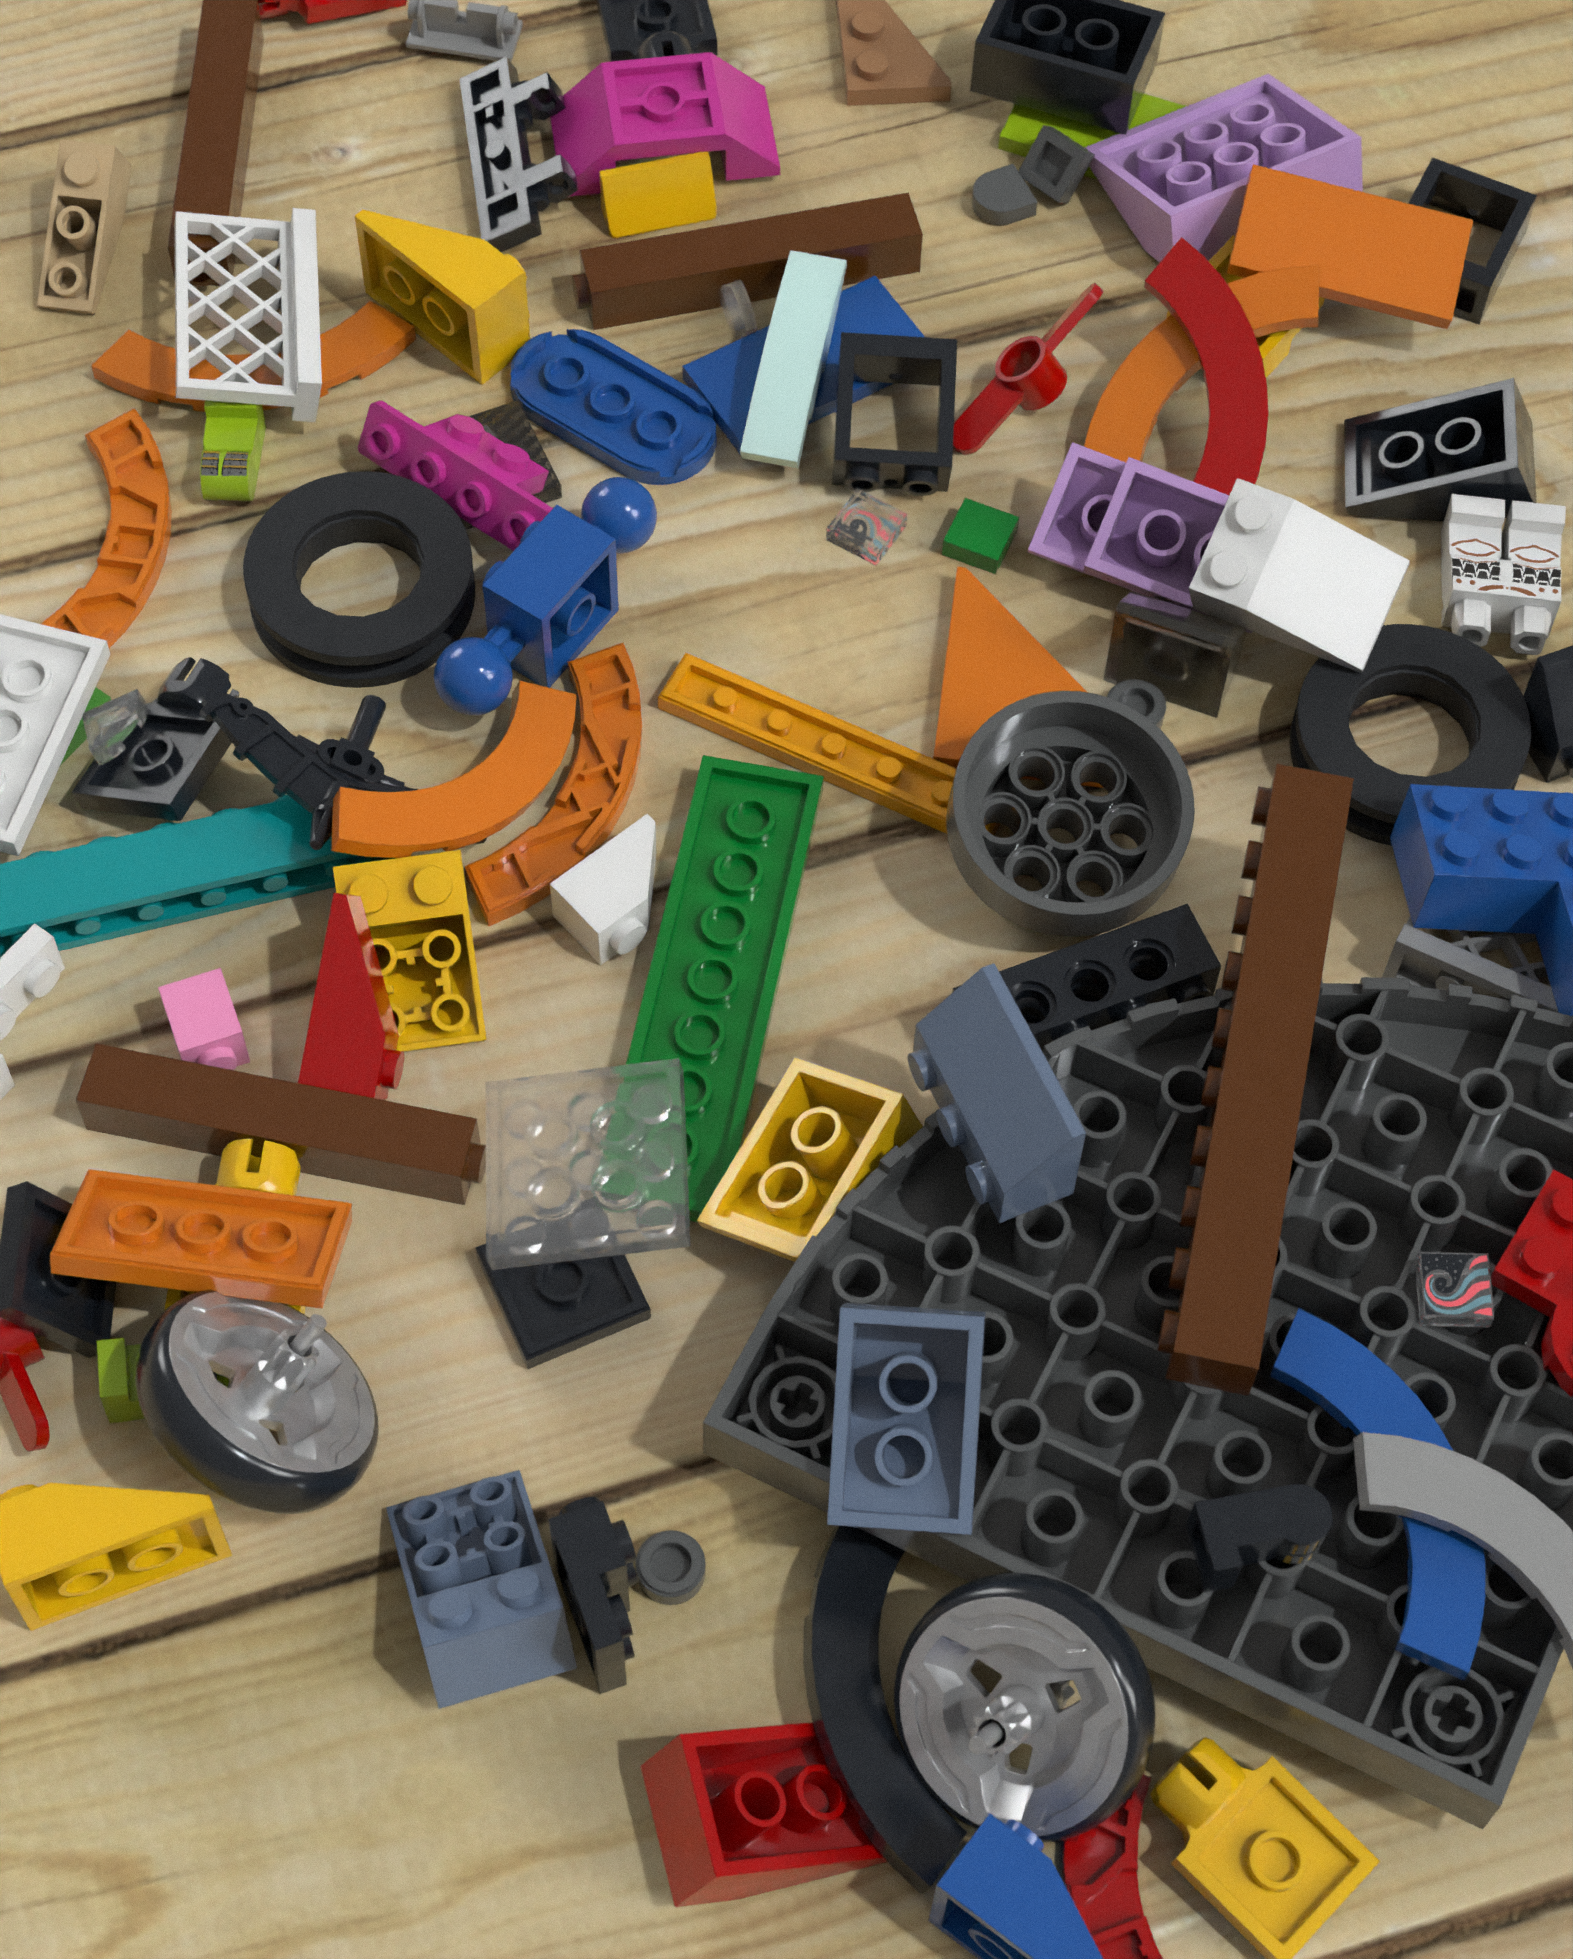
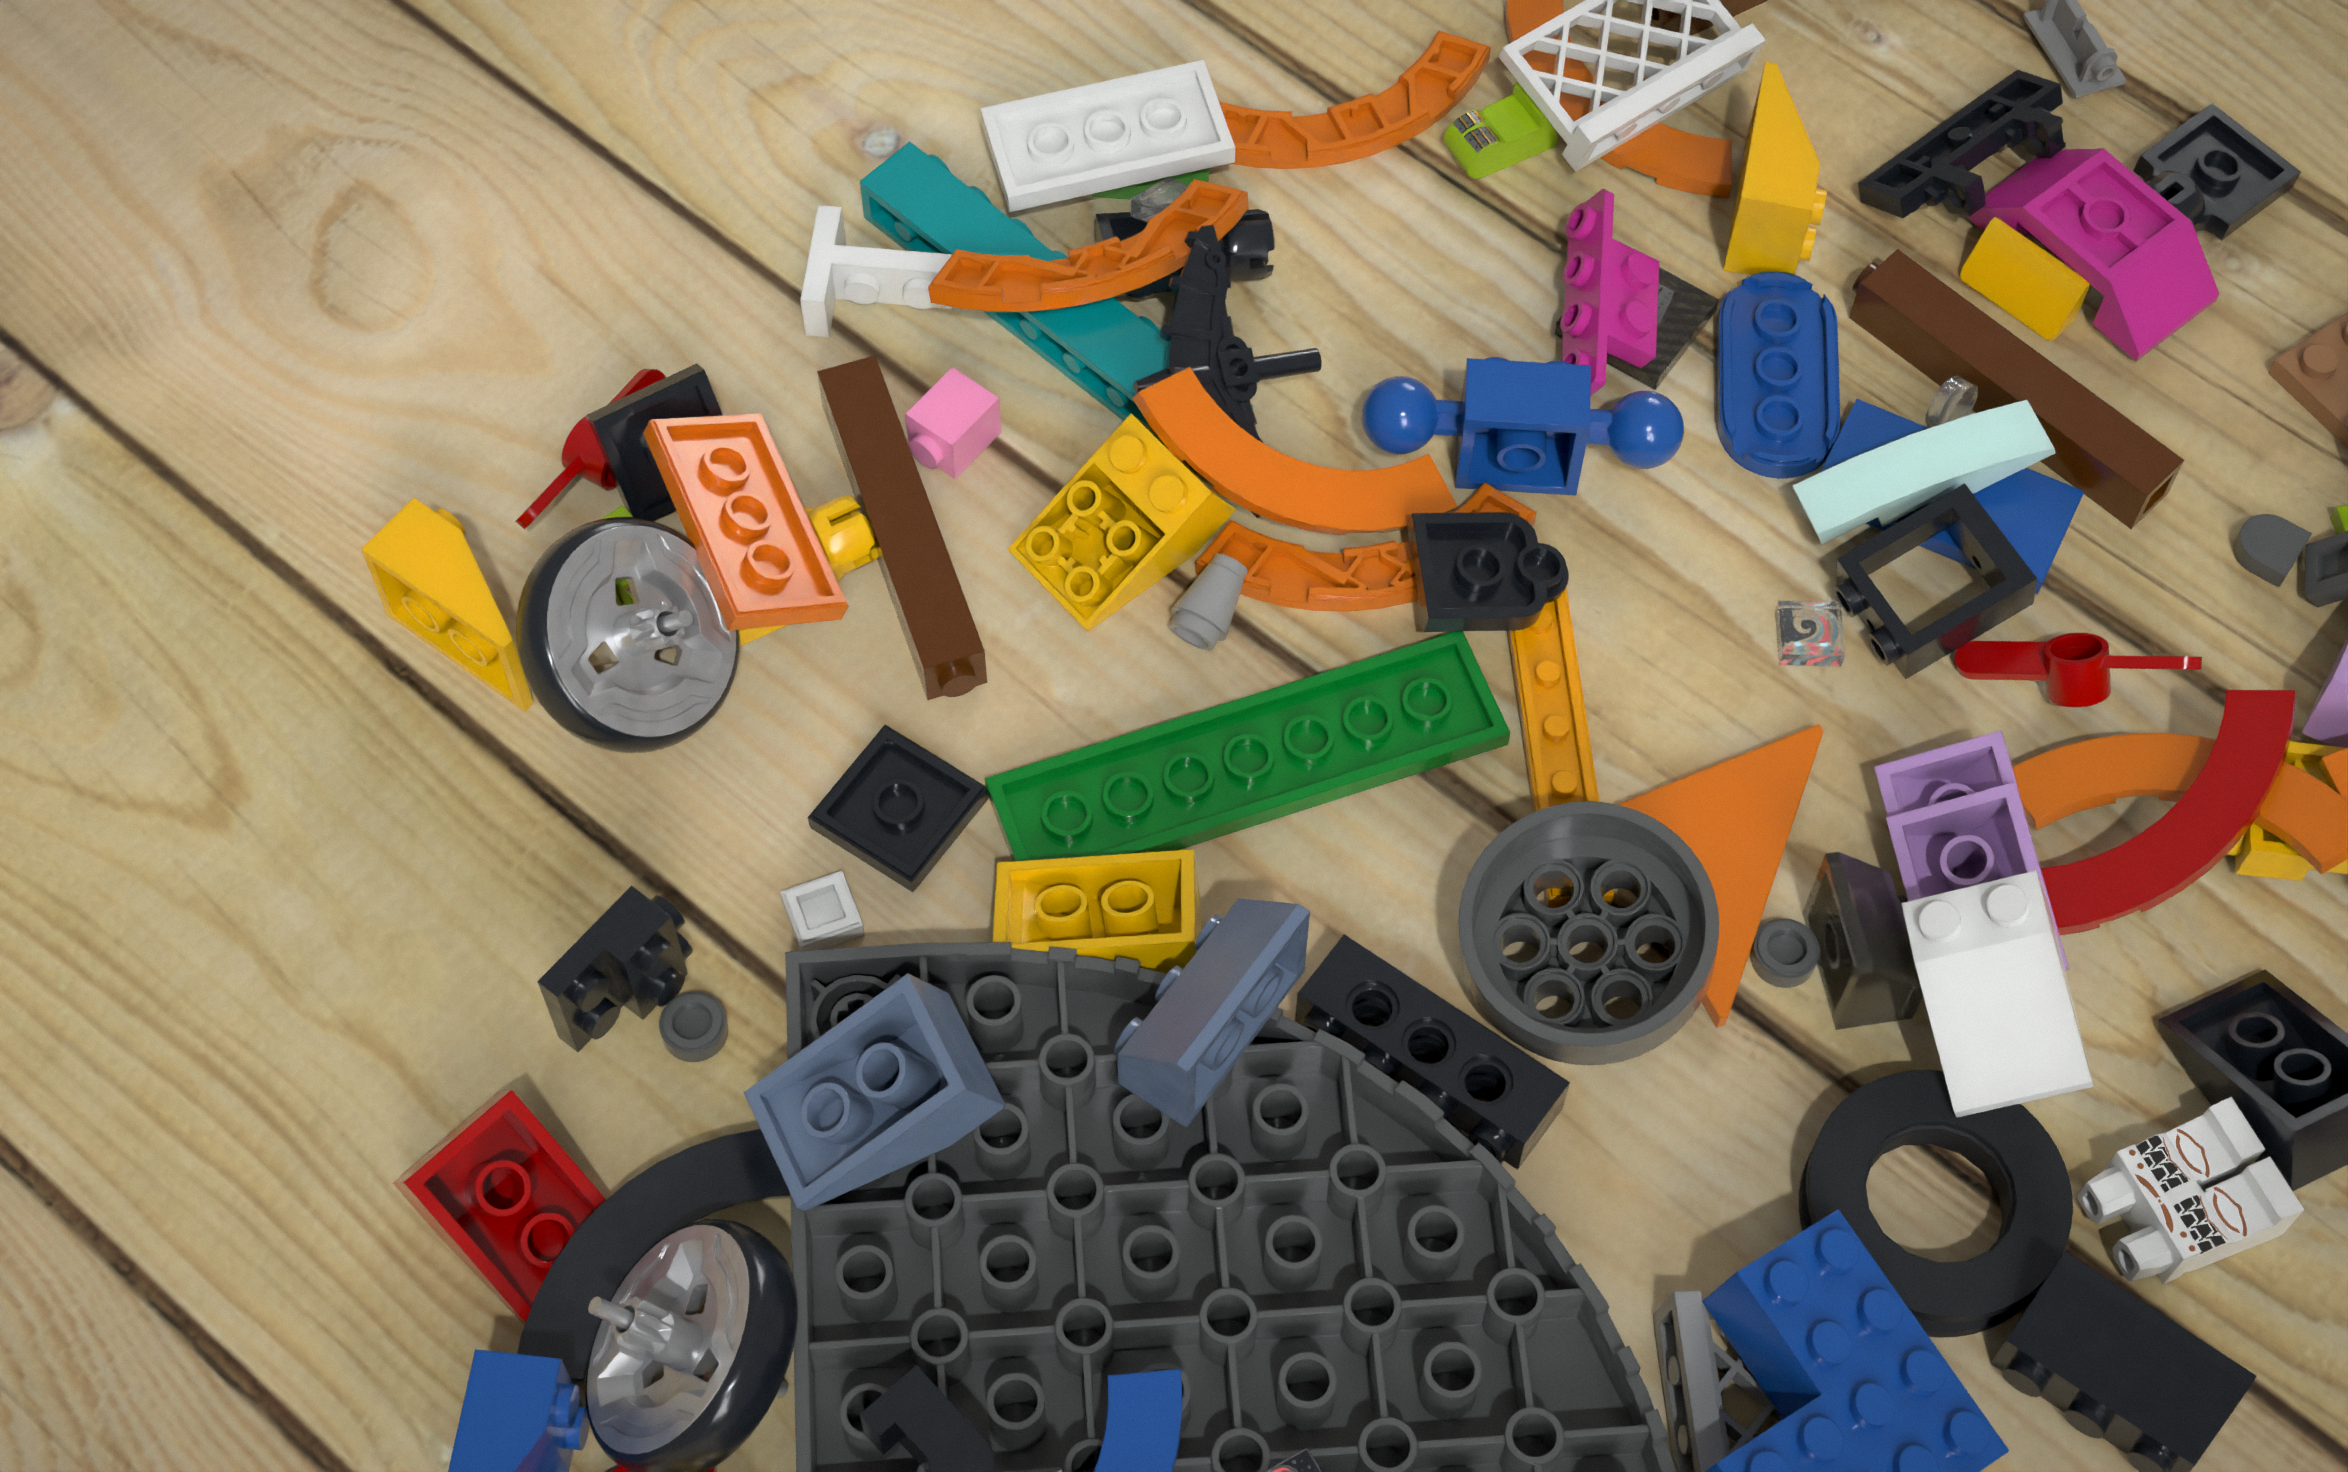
camera: 60 degrees right, 0 degrees up
black tyre [243,471,476,688] -> none
red slope [298,893,404,1100] -> none
sand blue slope [386,1470,577,1709] -> none
clear plate [486,1058,691,1270] -> none
white slope [550,814,656,965] -> none
green tile [942,498,1019,574] -> none
reddish brown brick [1157,764,1354,1396] -> none
none -> white tile [780,871,865,951]
none -> orange tile [928,179,1249,312]
none -> light grey cone [1169,553,1248,651]
none -> black plate [1407,512,1569,632]

